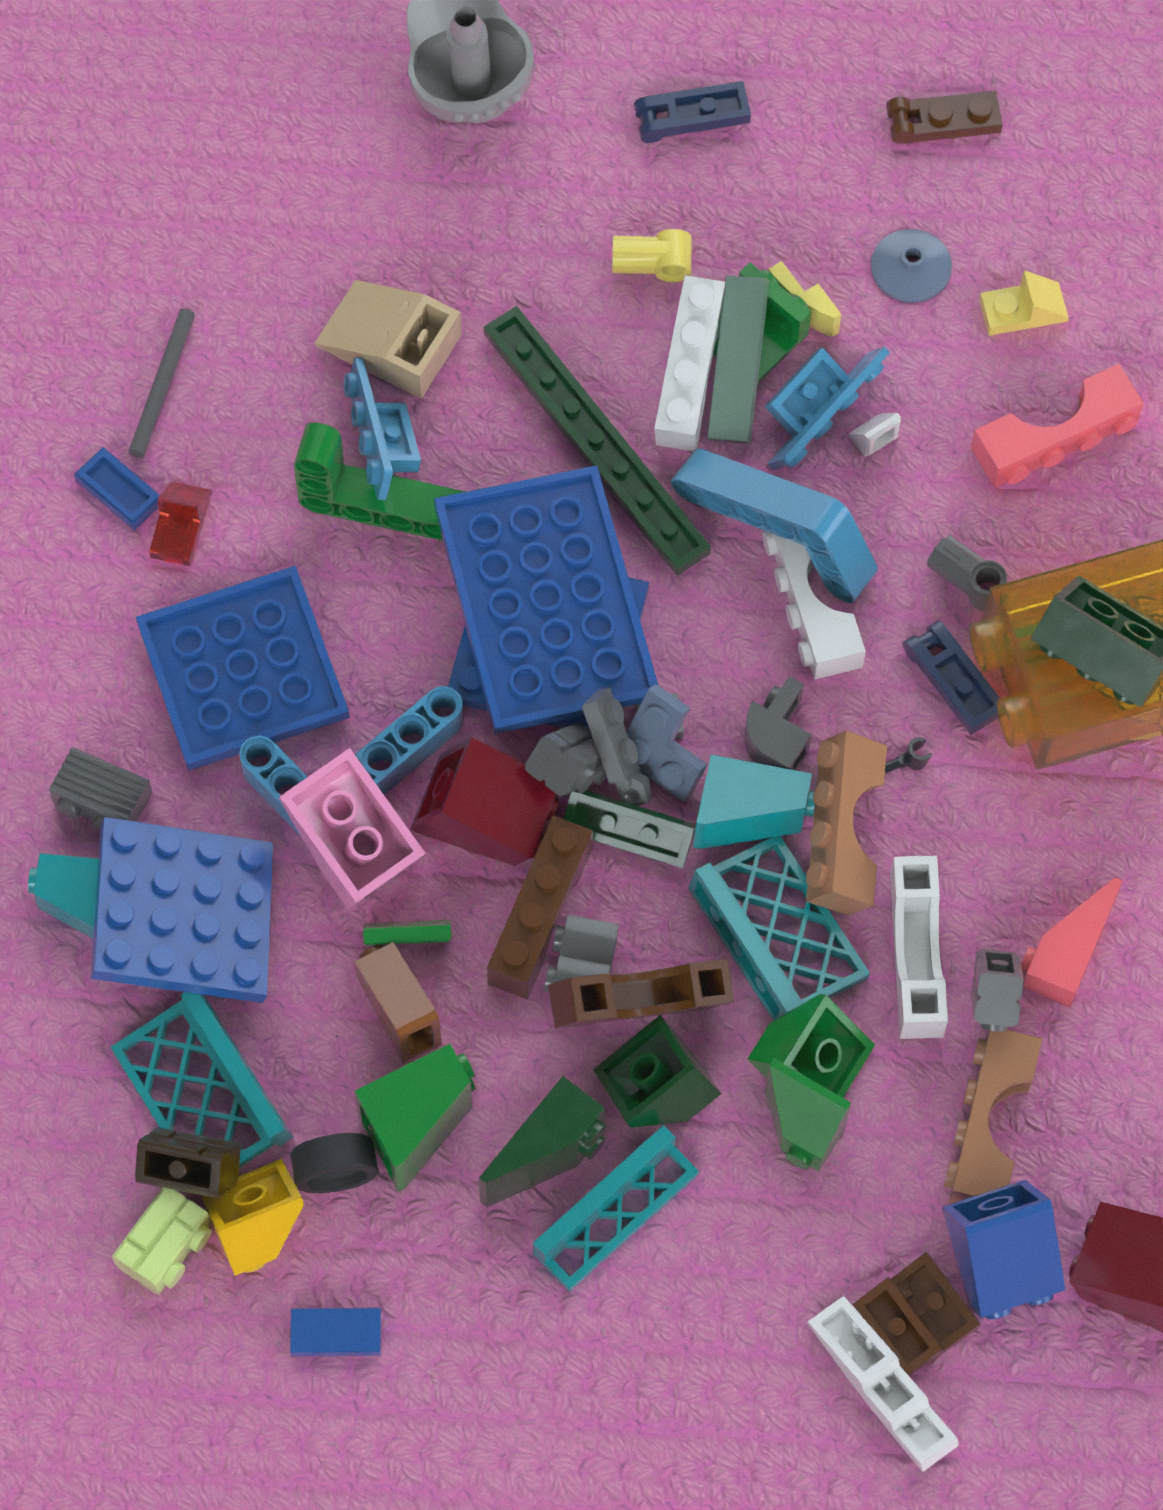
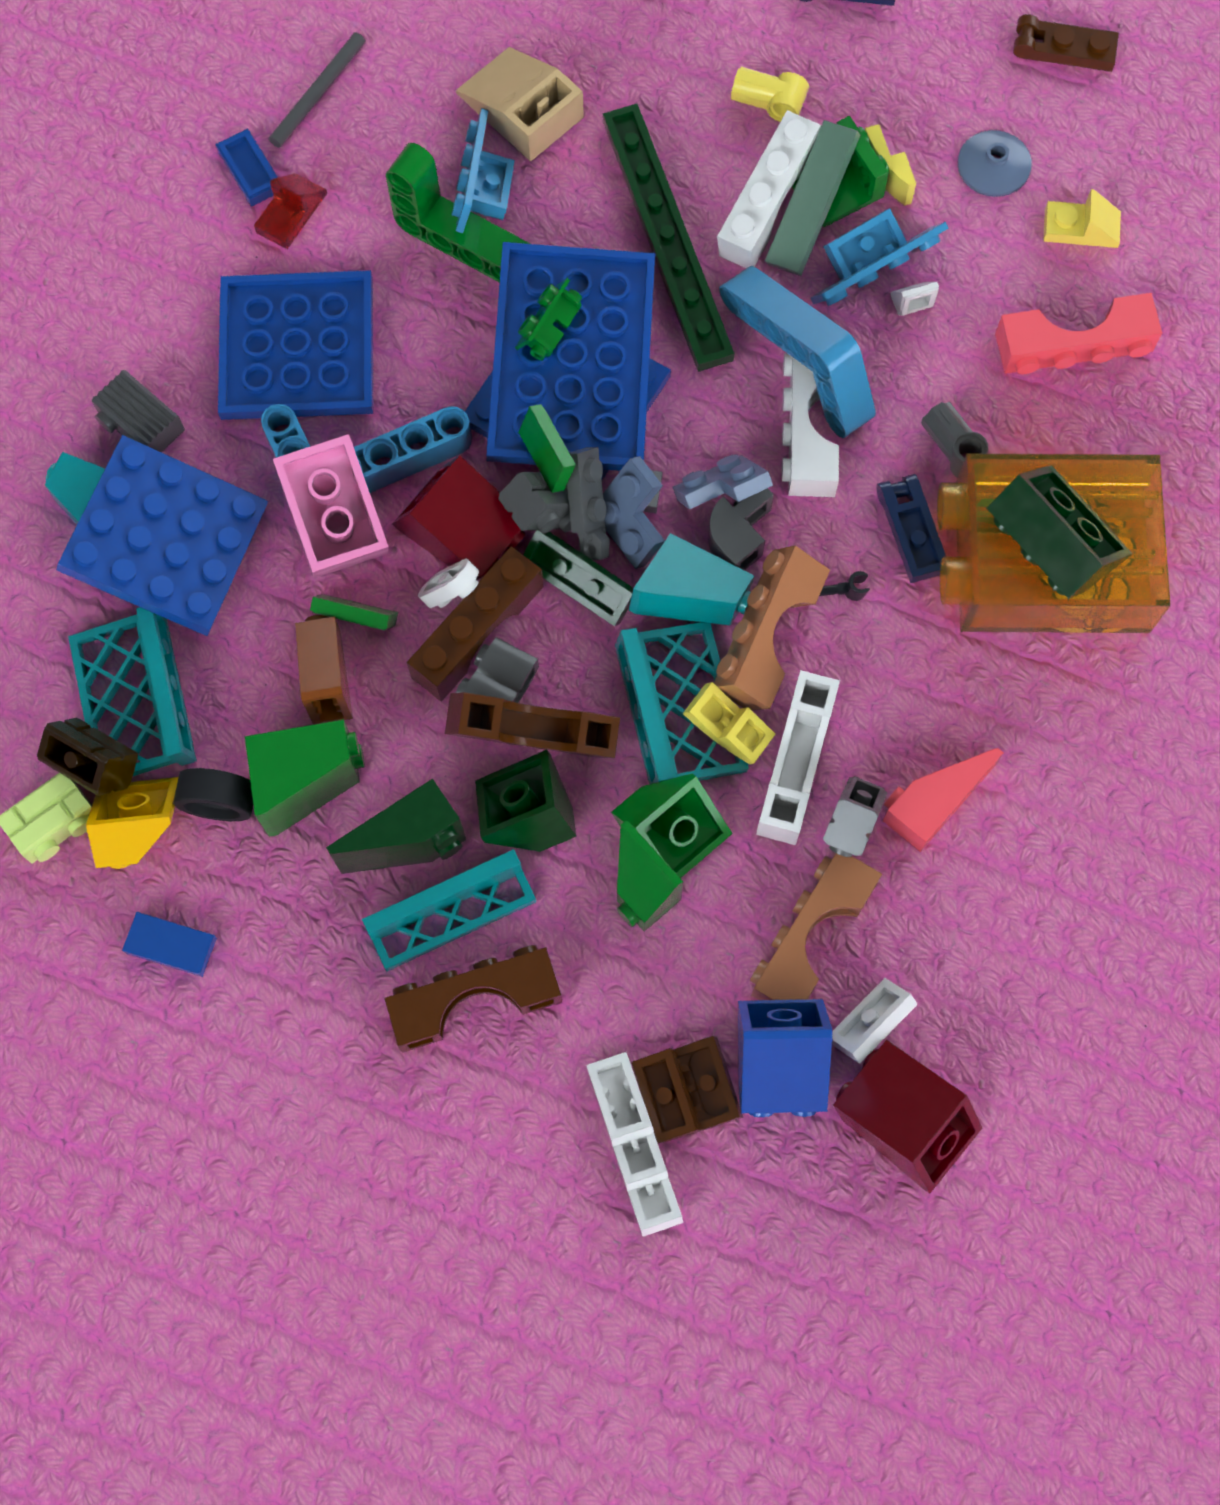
camera: 20 degrees right, 5 degrees up
none -> reddish brown arch [384,945,562,1053]
none -> white plate [418,559,479,608]
none -> green hinge [515,278,582,361]
none -> green tile [518,404,576,493]
none -> sand blue plate [673,454,773,509]
none -> light yellow slope [683,682,776,765]
none -> white plate [832,978,918,1064]

